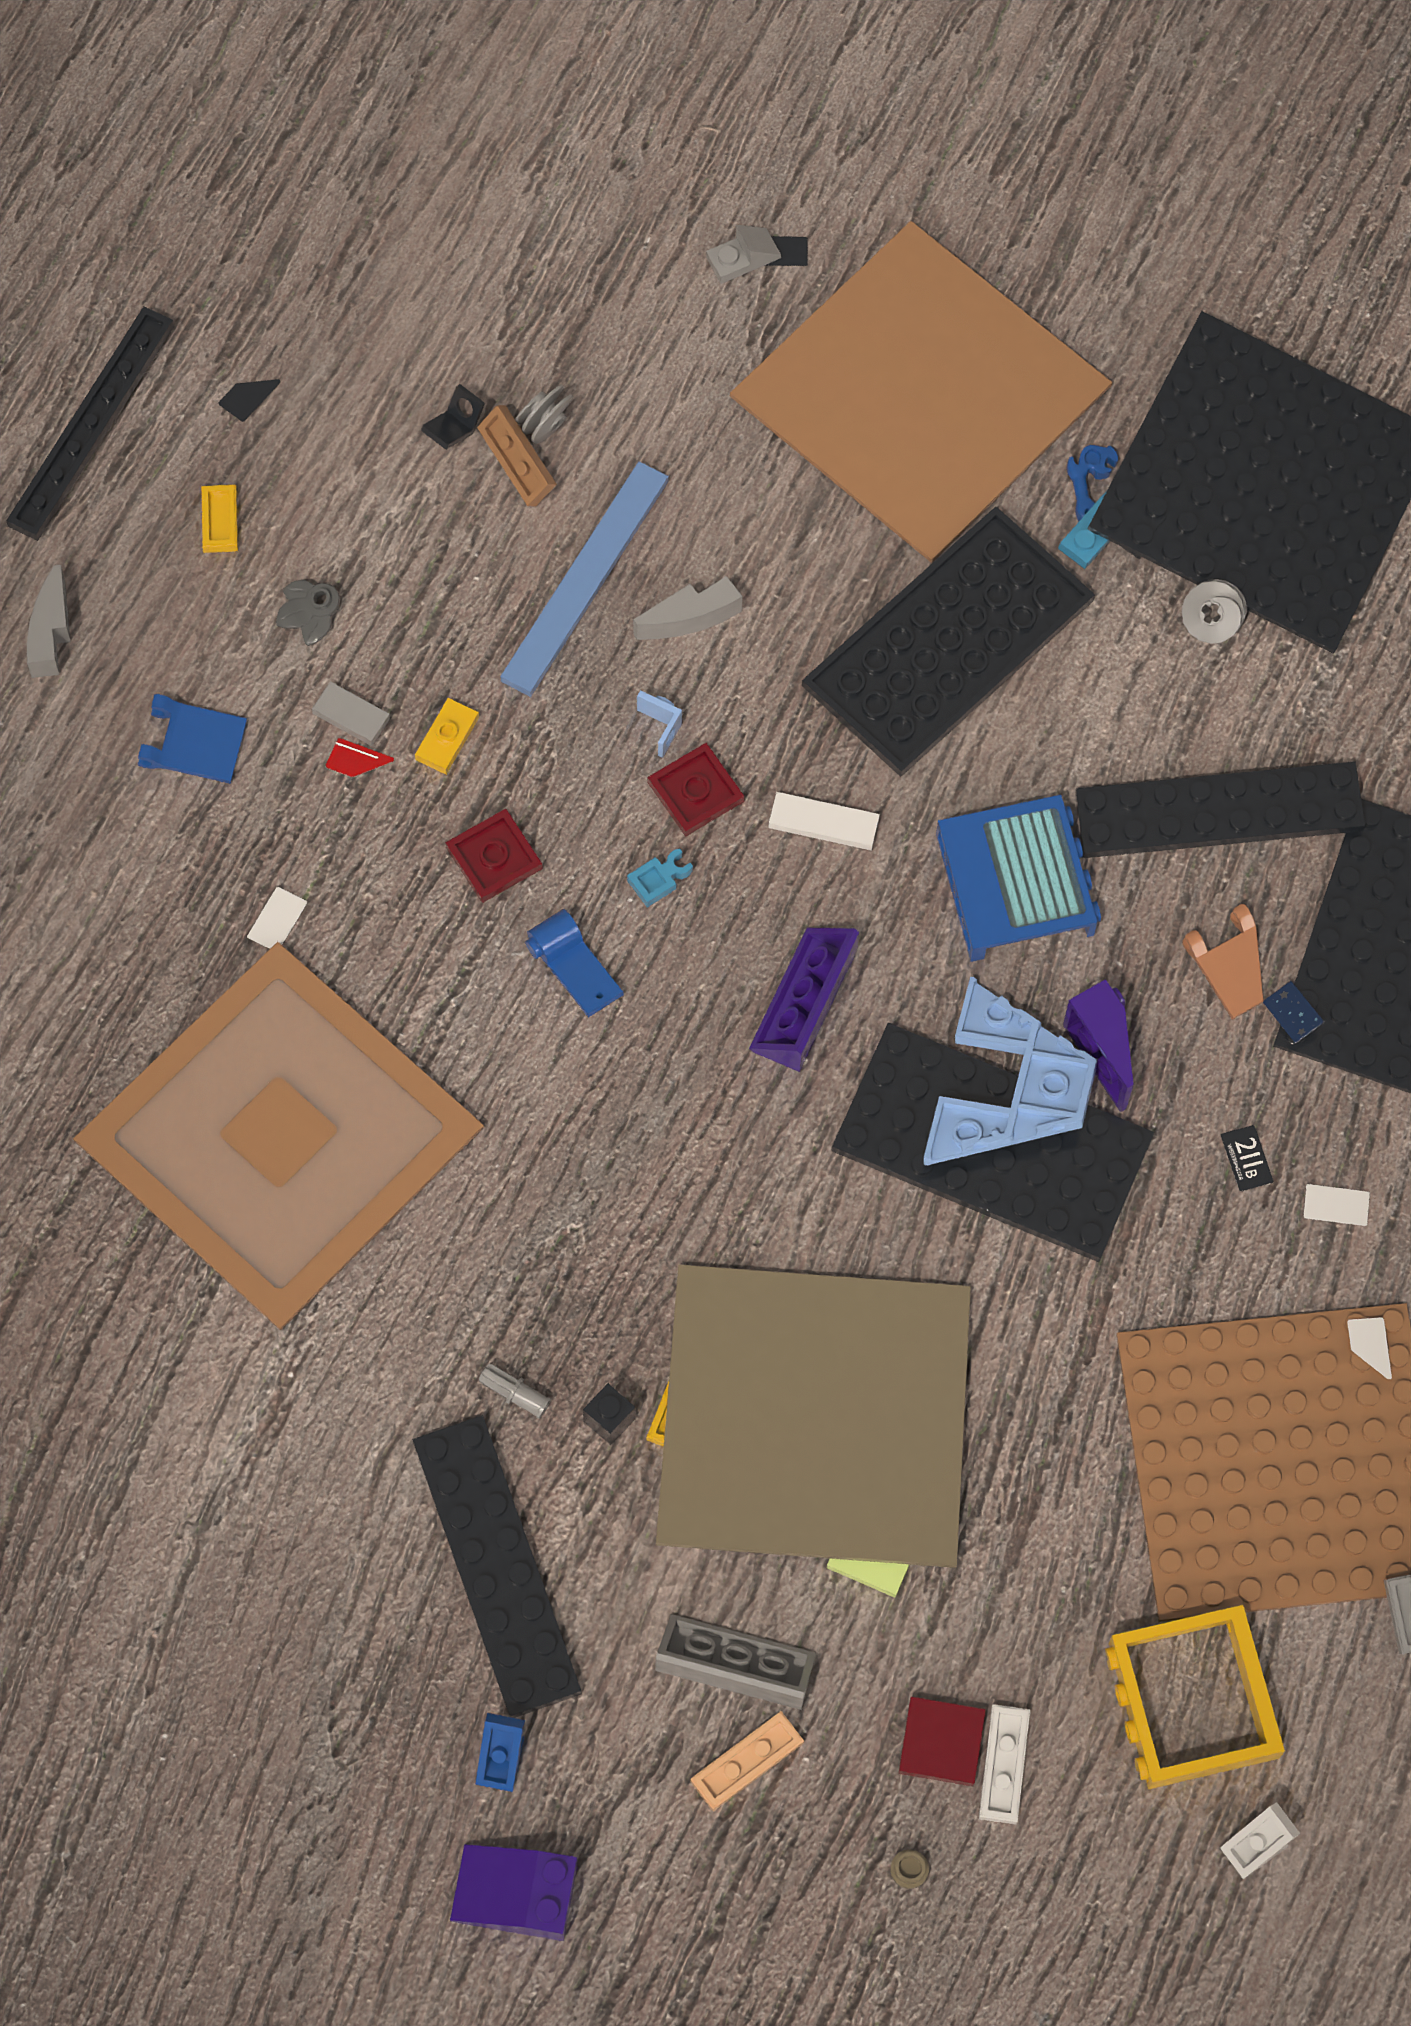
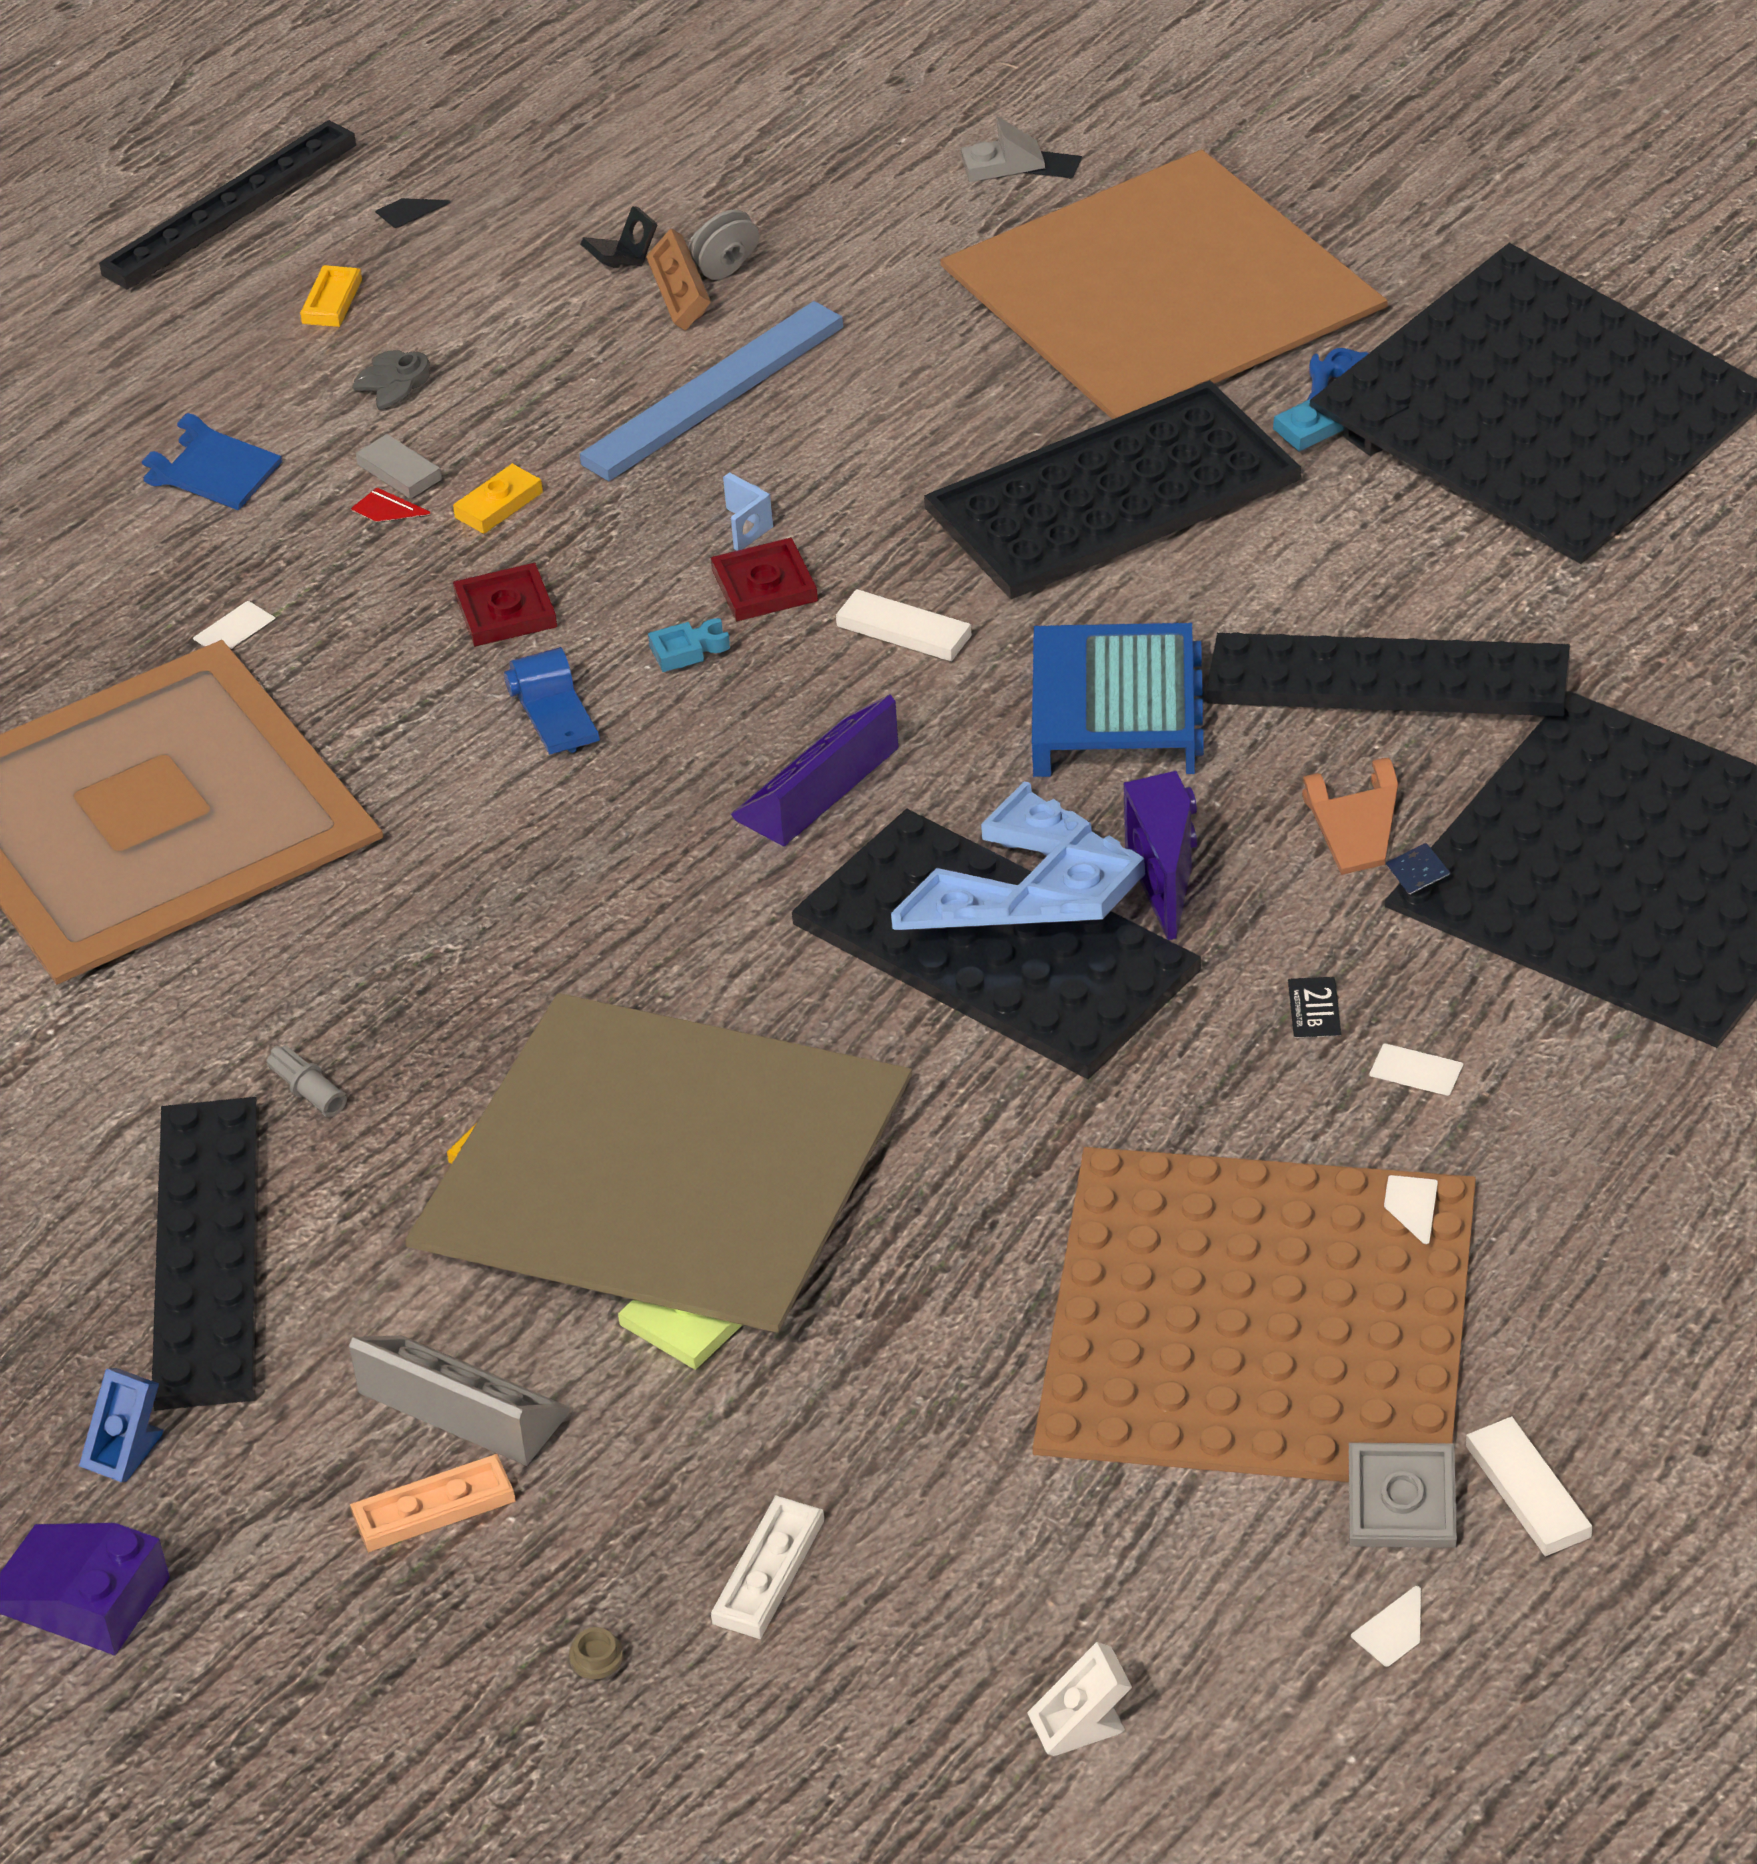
camera: 20 degrees right, 25 degrees down
light grey slope [27,565,71,678] -> none
black brick [583,1383,636,1446] -> none
light grey slope [633,576,743,640] -> none
dark red tile [898,1697,986,1787] -> none
yellow window [1105,1605,1285,1790] -> none
light grey piece [1182,579,1247,644] -> none

